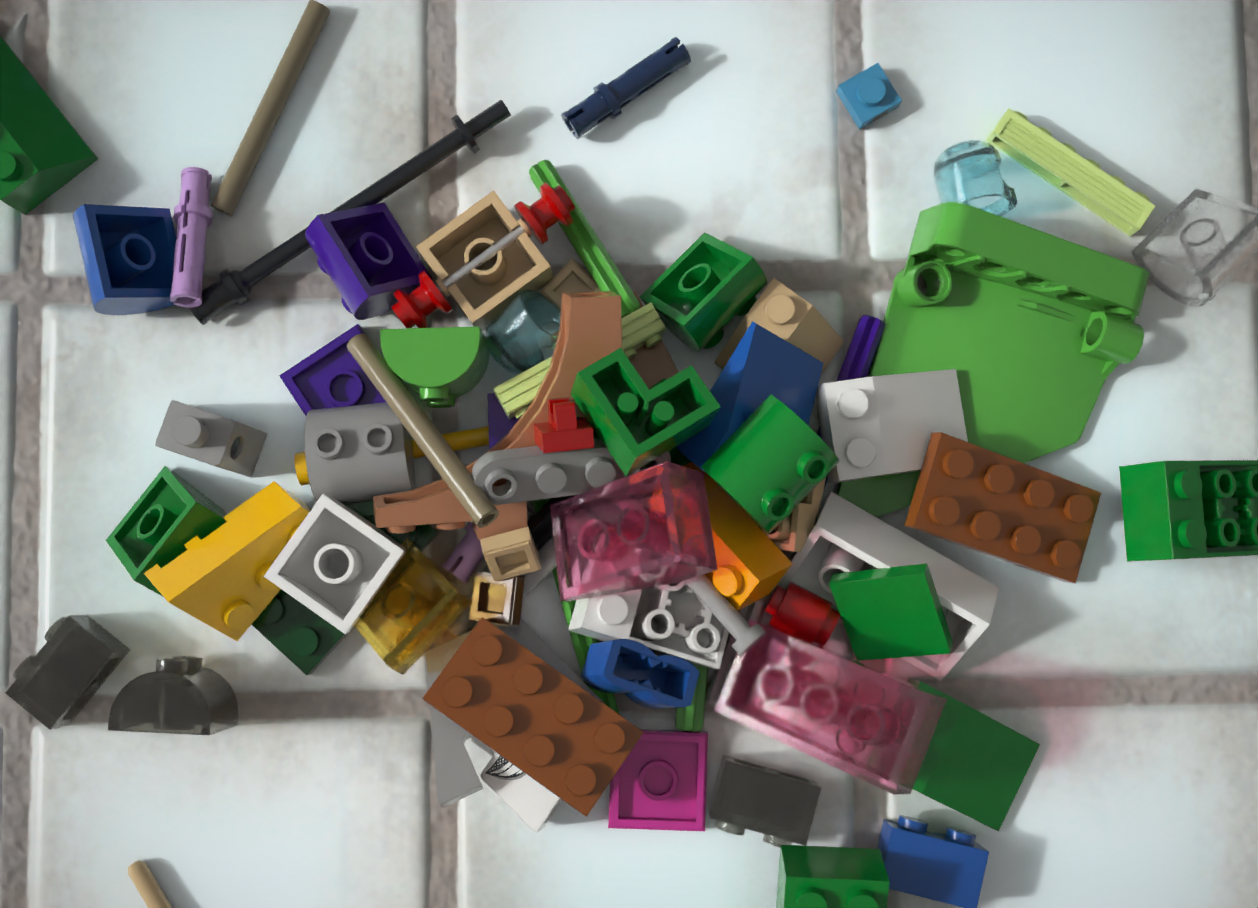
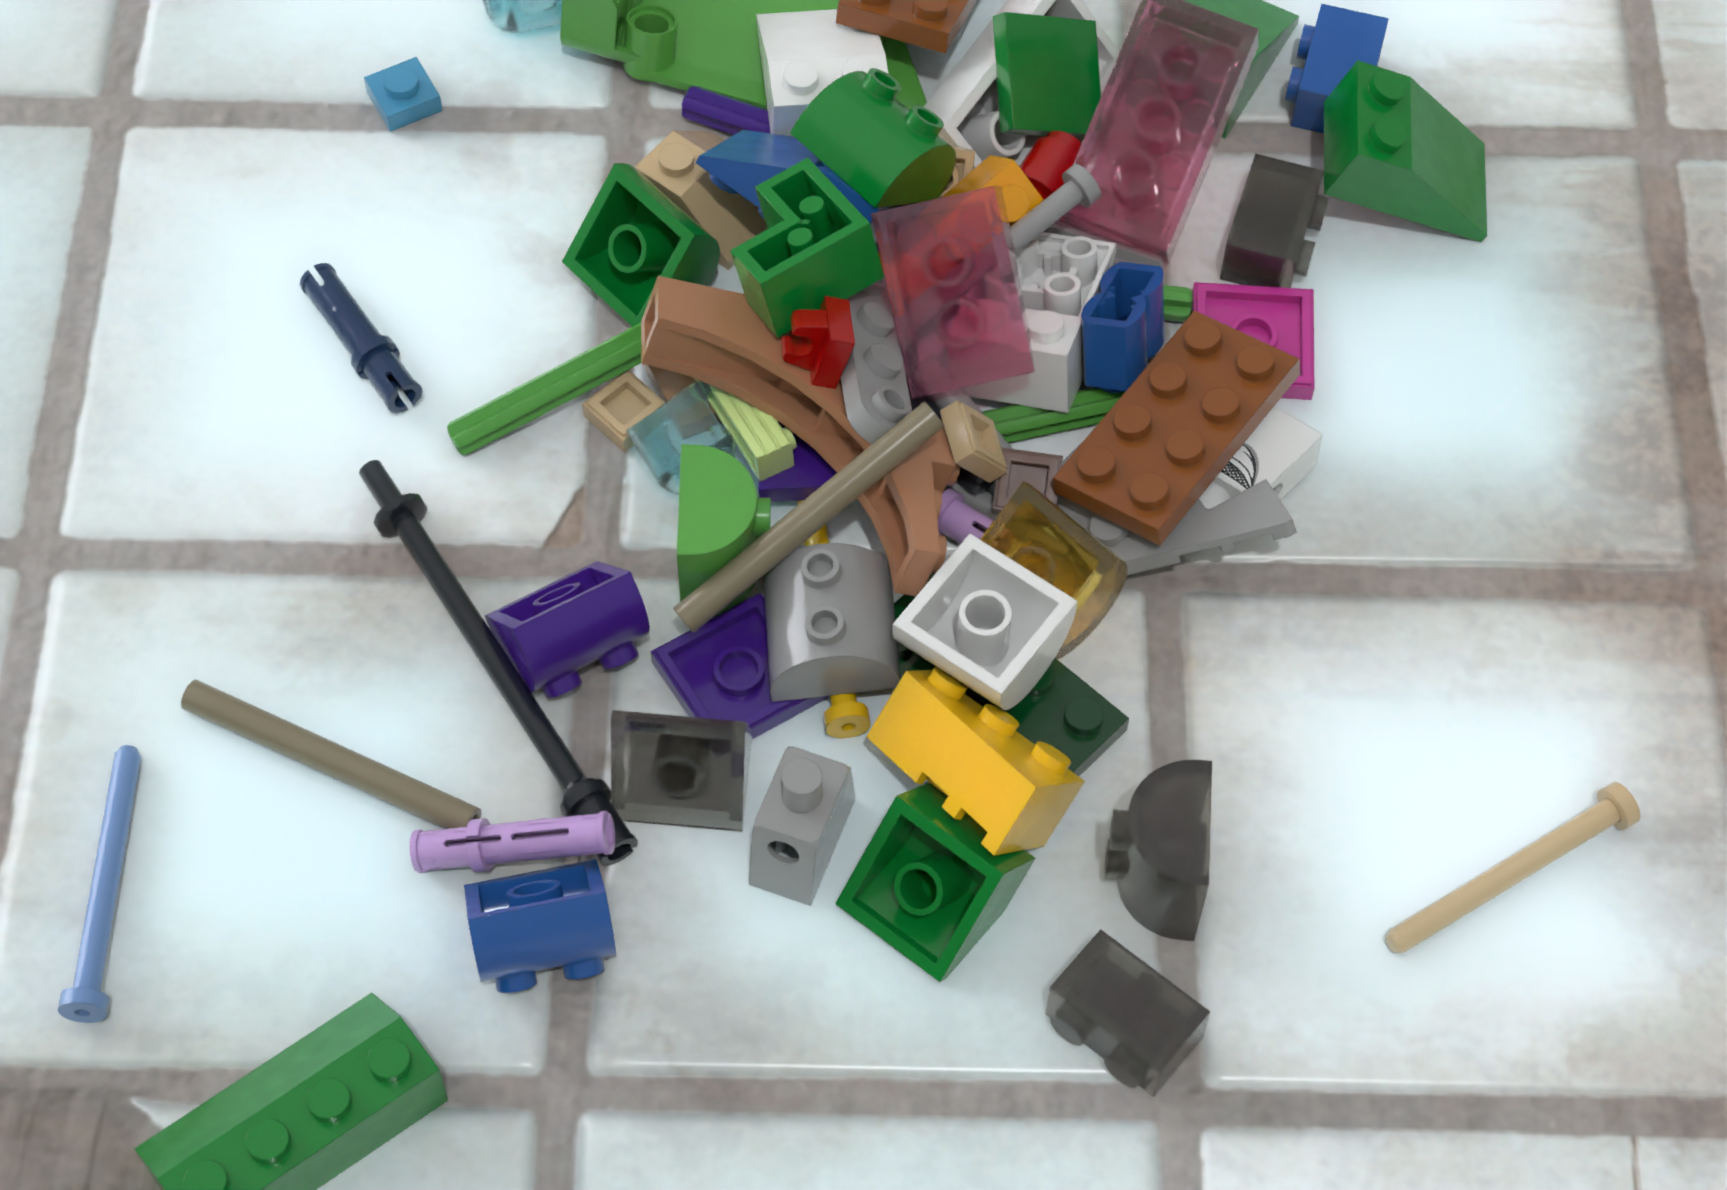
camera: 90 degrees left, 25 degrees down
tan brick [391,183,576,331] -> none
none -> clear smoke slope [611,710,753,832]

